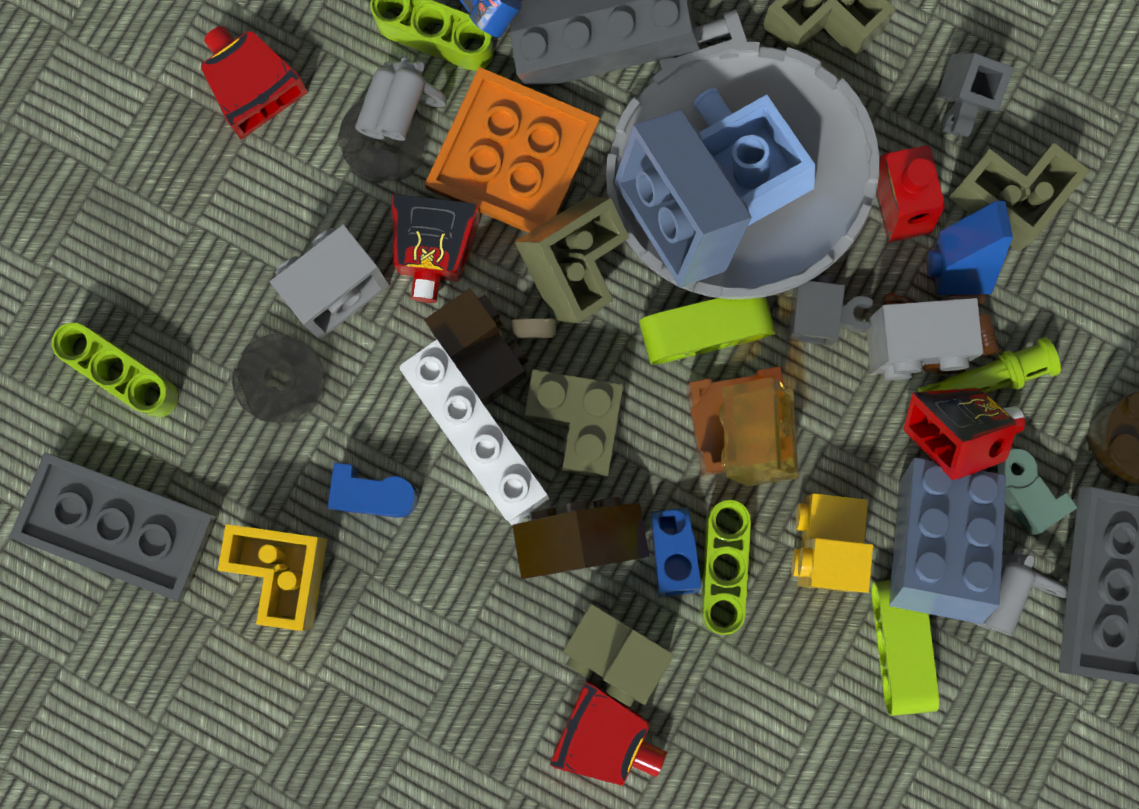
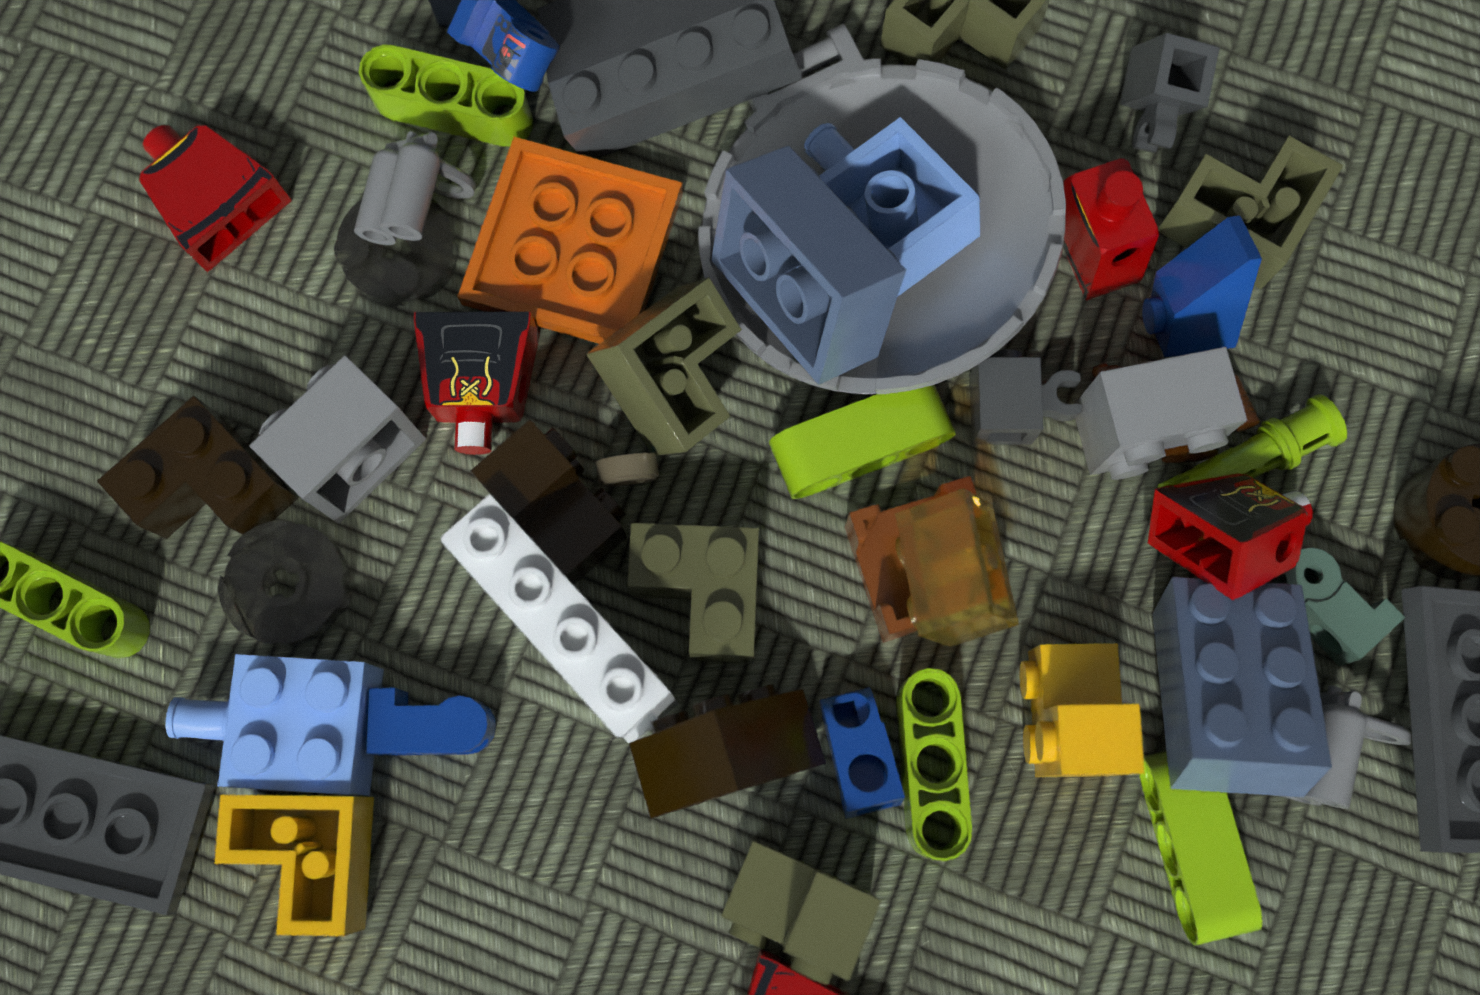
camera: 10 degrees left, 5 degrees down
none -> dark brown brick [97,396,298,540]
none -> light blue brick [166,654,384,796]

